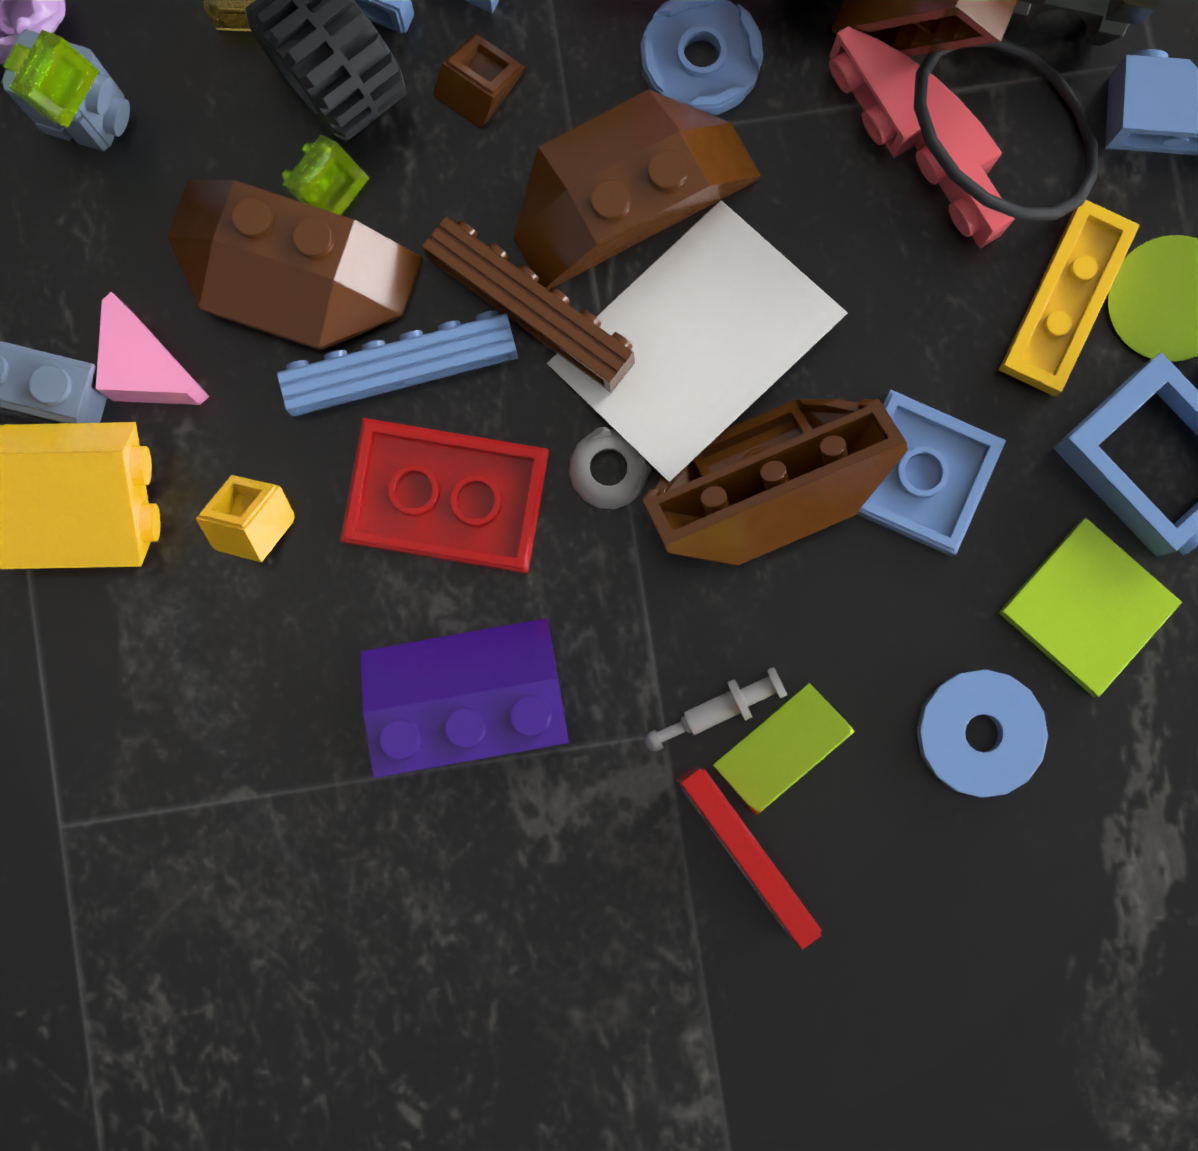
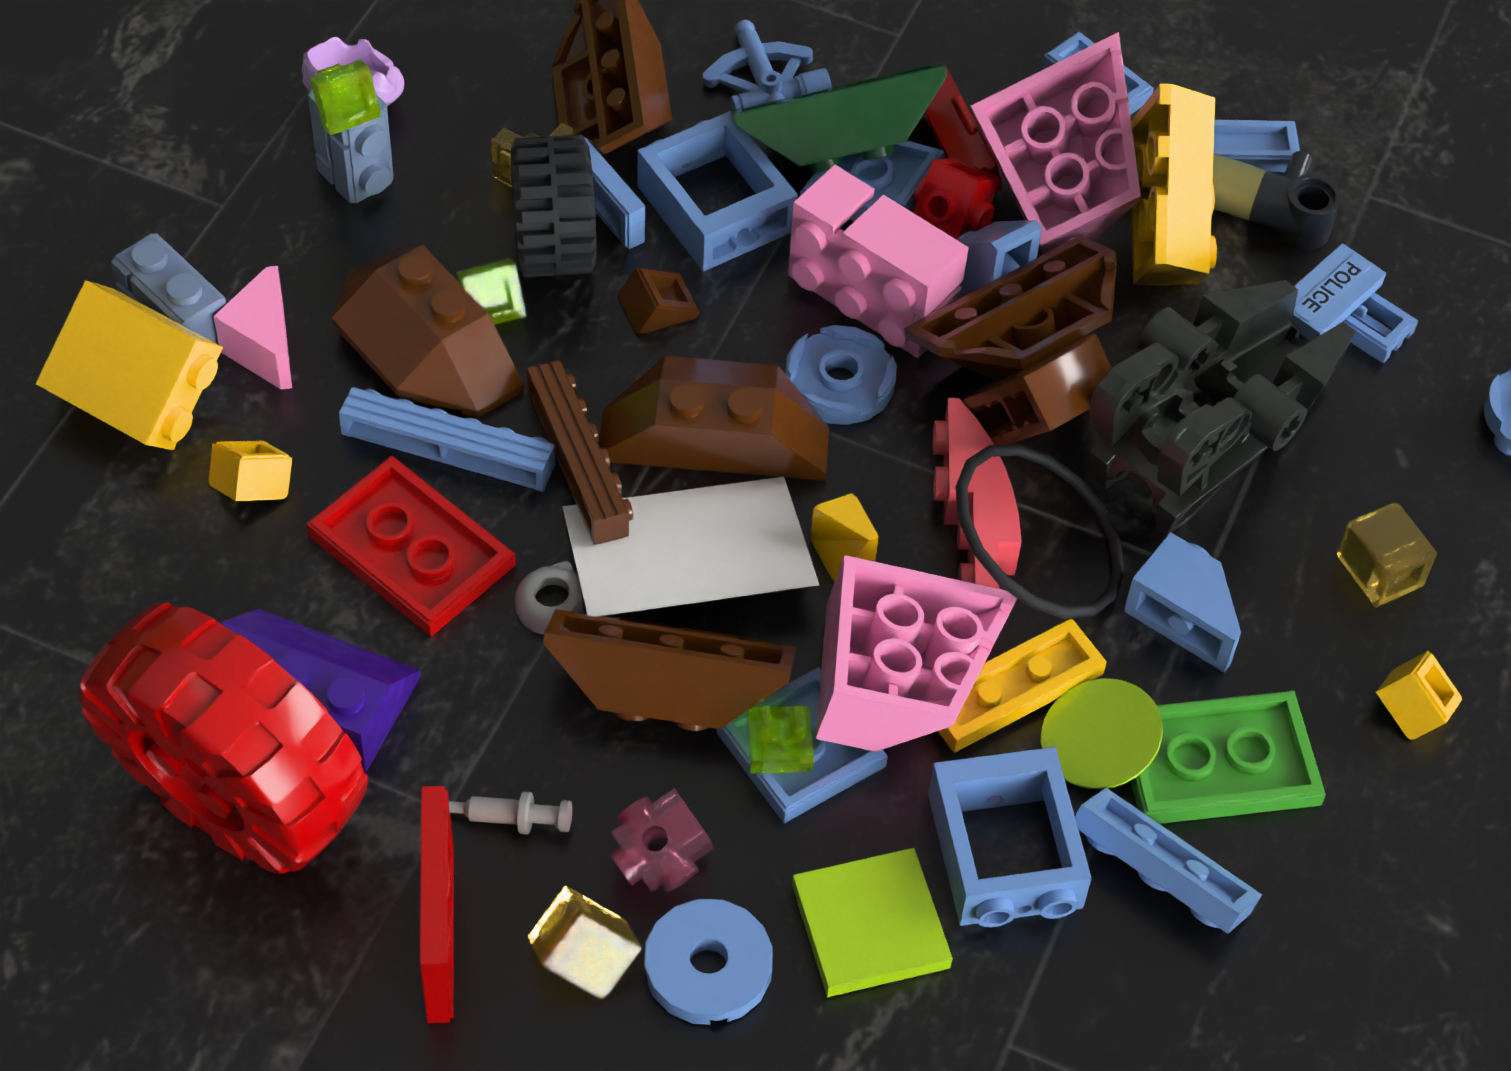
camera: 30 degrees right, 30 degrees down
lime slope [713,683,855,815] -> none
none -> red wheel [78,602,368,874]
none -> clear yellow panel [528,885,642,998]
none -> clear pink brick [610,788,714,892]
none -> clear neon green tile [747,706,814,773]
none -> yellow slope [810,493,879,582]
none -> bright pink wedge [816,555,1017,752]

